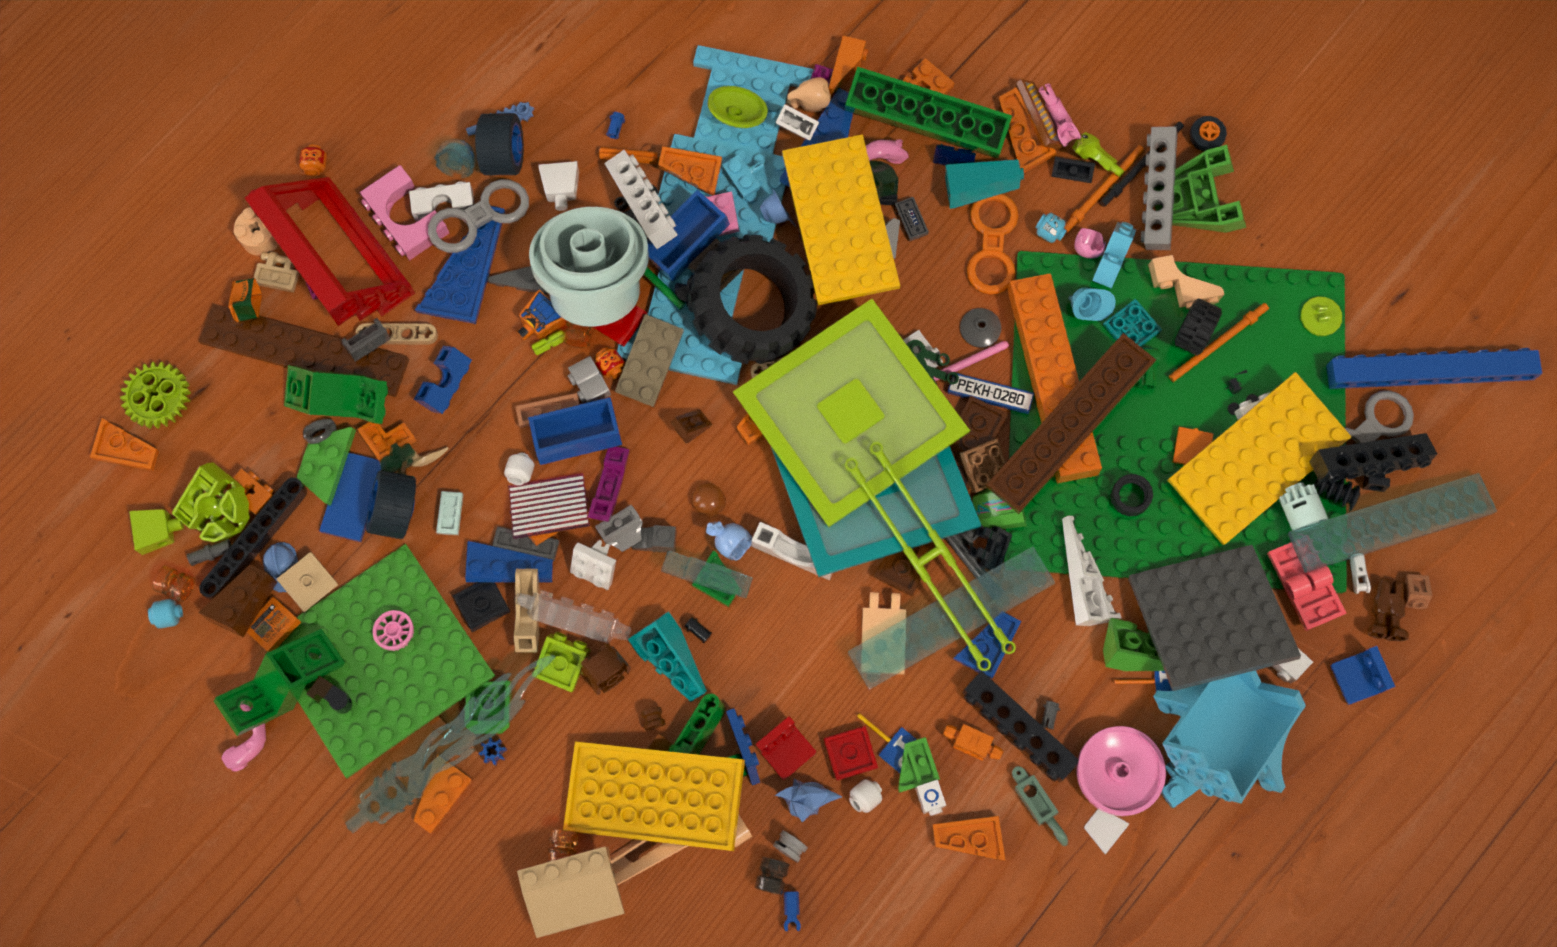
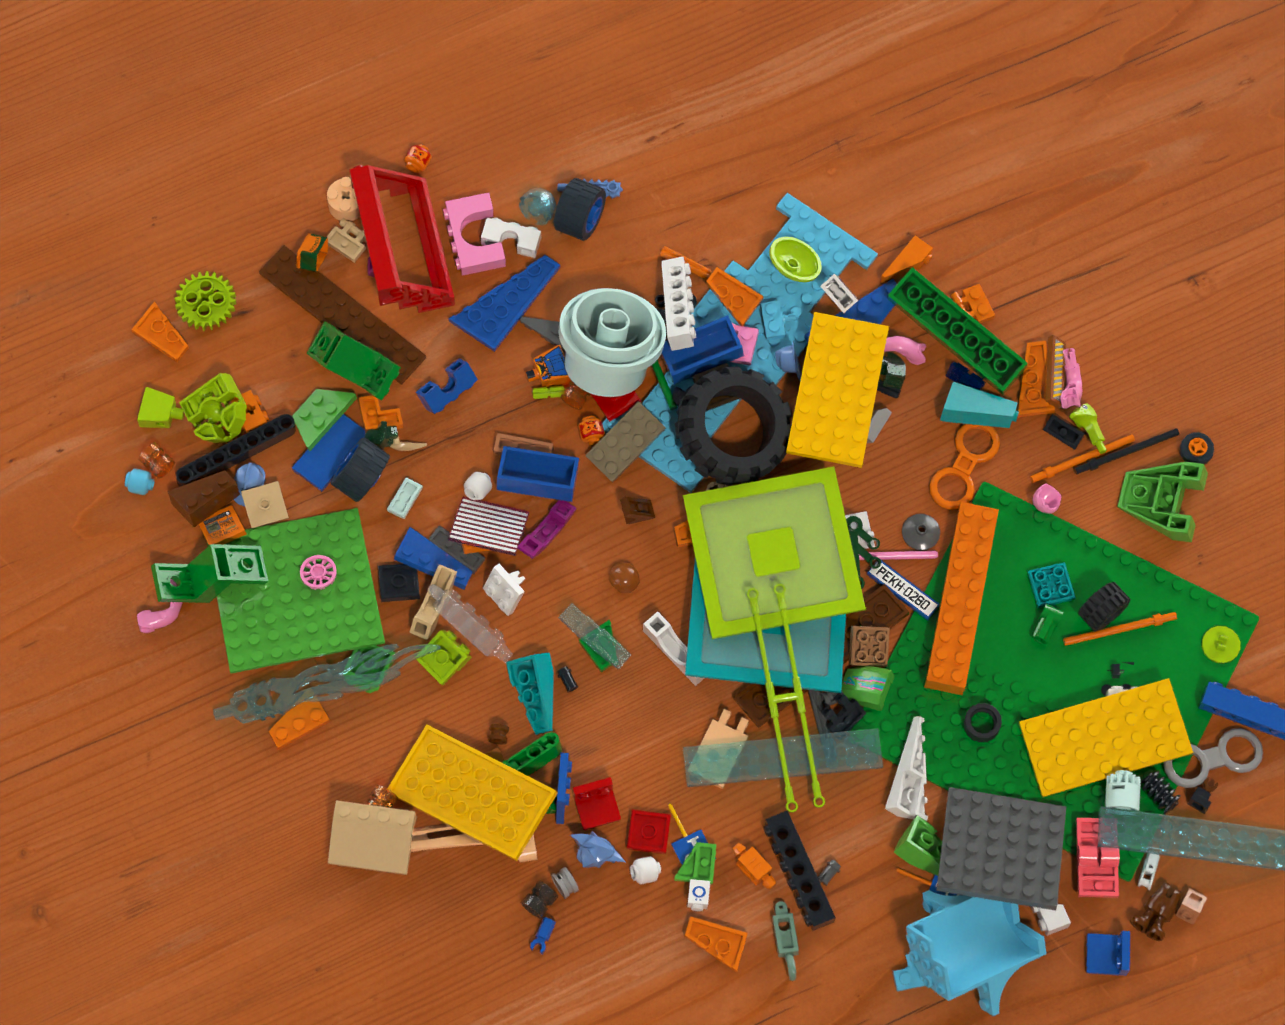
camera: 20 degrees right, 5 degrees down
dark grey pin [187,539,232,566] -> none
dark grey piece [303,419,337,444] -> none
leg [307,676,353,714] -> none
dark grey hinge [341,318,390,362] -> none
tan beam [356,323,438,345] -> none
light grey bar [428,179,529,253] -> none
blue gear [479,738,507,766] -> none
white torso [538,161,579,211] -> none
light grey brick [567,356,611,403] -> none
reddish brown brick [580,643,631,695] -> none
light grey slope [595,505,643,552] -> none
blue pin [606,112,625,139] -> none
dark grey arch [632,525,677,553] -> none
light blue piece [706,521,752,561] -> none
light nougat piece [786,77,830,112] -> none
magenta tile [810,64,833,88] -> none
tile [894,197,929,241] -> none
blue wing [953,612,1021,679] -> none
reddish brown plate [986,333,1156,514] -> none
medium azure head [1035,213,1067,243] -> none
medium azure piece [1069,287,1116,321] -> none
bright pink dish [1076,726,1166,816] -> none
white sticker [1084,809,1129,854] -> none
medium azure arch [1092,222,1136,288] -> none
light grey brick [1141,127,1178,250] -> none
light nougat arch [1149,255,1224,309] -> none
orange piece [1173,427,1213,465] -> none
black brick [1309,433,1437,483] -> none

